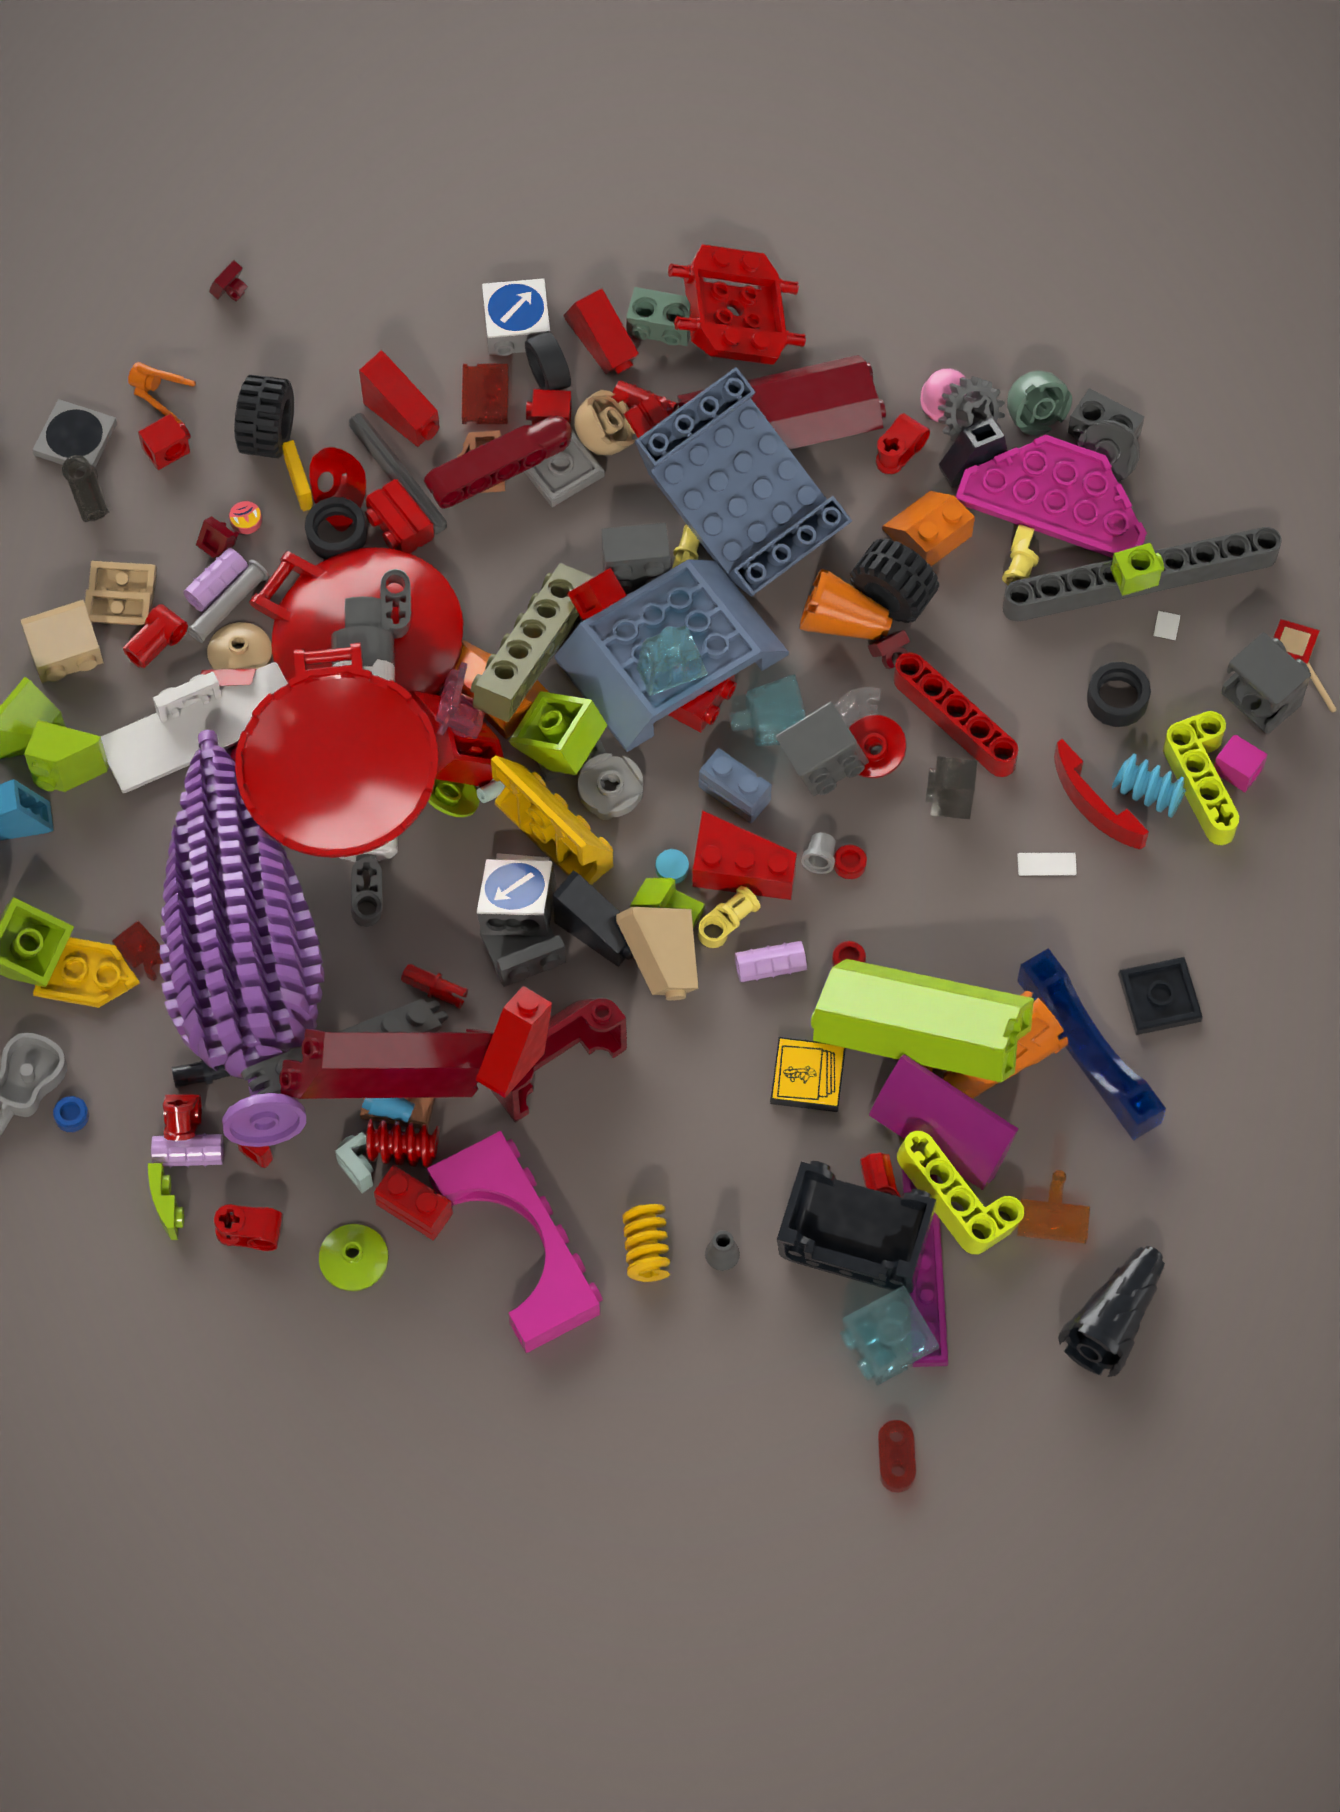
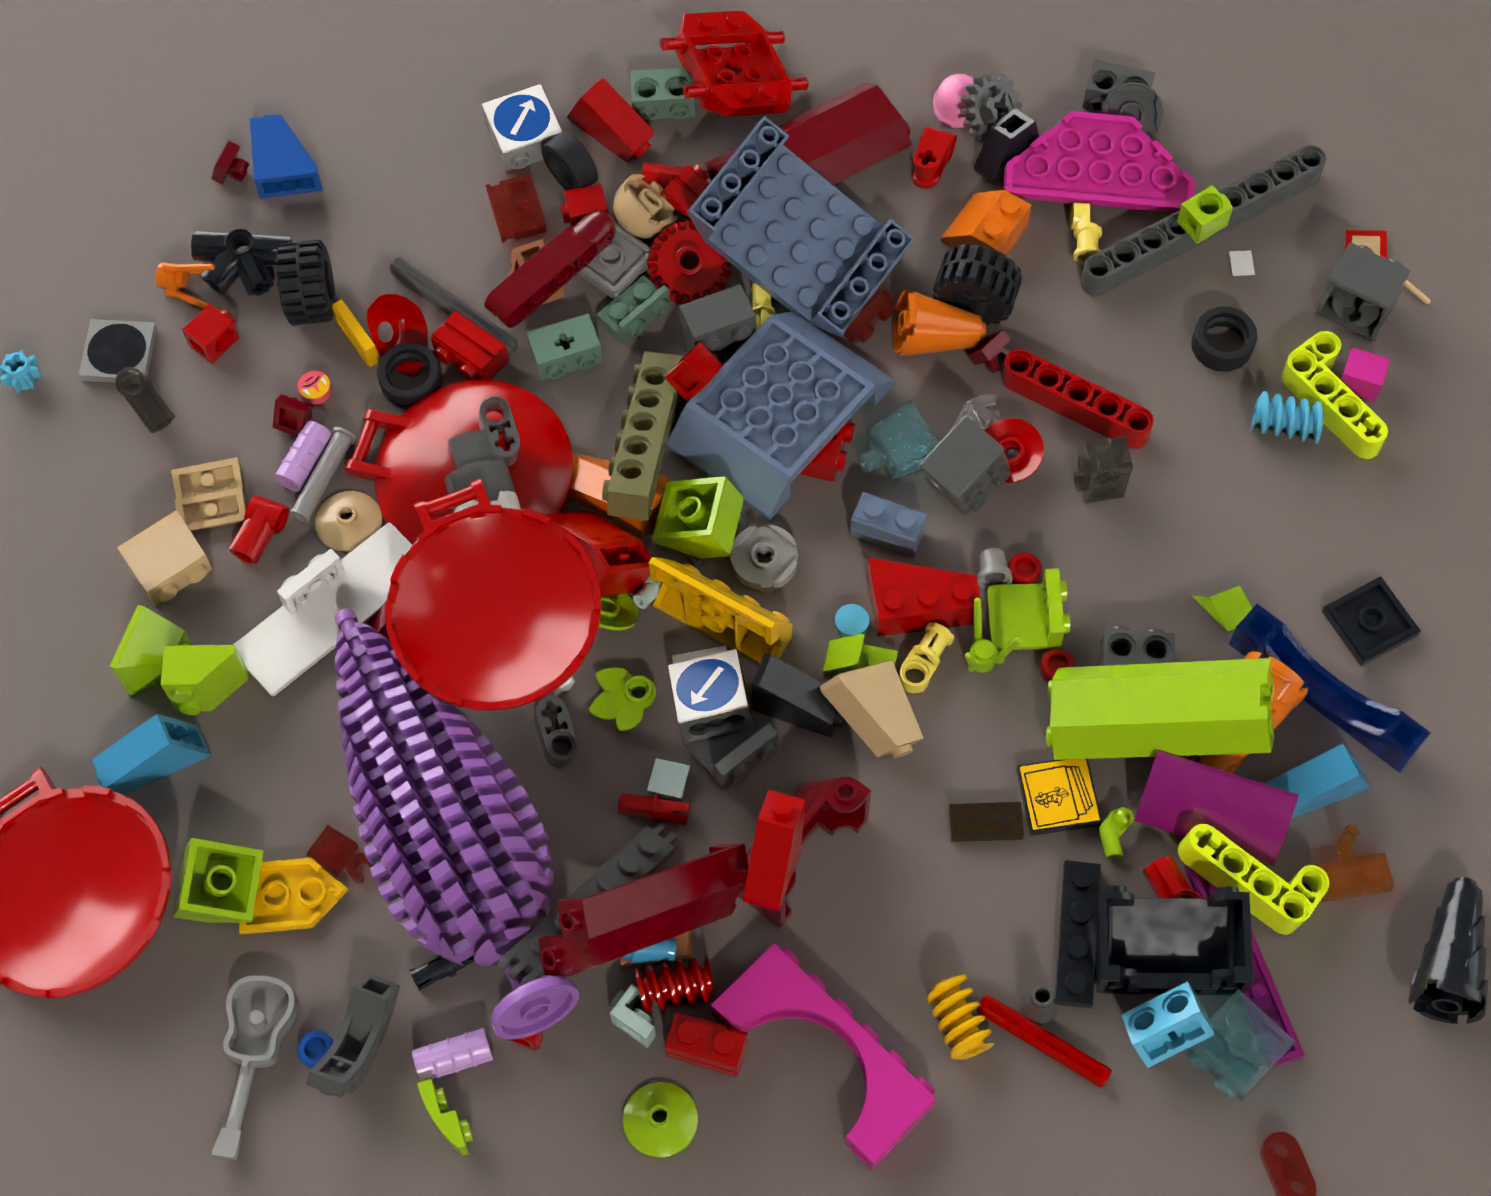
camera: 15 degrees left, 0 degrees up
red piece [163,1094,202,1141] -> none
sticker [200,668,256,686] -> none
red piece [214,1204,283,1251] -> none
red slope [359,350,440,447] -> none
clear pink bracket [435,662,485,739] -> none
clear light blue torso [637,626,707,696] -> none
lavender axle [735,941,807,982] -> none
sand green cylinder [1007,370,1072,436] -> none
white sticker [1017,853,1077,876] -> none
red slope [1054,739,1149,850] -> none
none -> black piece [191,228,293,296]
none -> blue slope [249,114,323,199]
none -> dark grey arch [306,973,400,1098]
none -> sand green brick [526,313,603,381]
none -> lime plate [589,667,656,731]
none -> sand green bracket [596,275,670,344]
none -> light aqua tile [647,758,690,802]
none -> red gear [648,220,732,305]
none -> clear red plate [844,290,896,345]
none -> dark brown tile [949,802,1024,842]
none -> lime plant [965,598,1021,673]
none -> red axle [976,994,1112,1087]
none -> lime bracket [987,568,1070,650]
none -> black hinge [1055,860,1101,1008]
none -> lime arm [1099,807,1134,860]
none -> dark grey brick [1100,626,1175,666]
none -> medium azure brick [1121,981,1215,1068]
none -> lime sticker [1191,585,1259,632]
none -> dark azure slope [1265,744,1371,819]

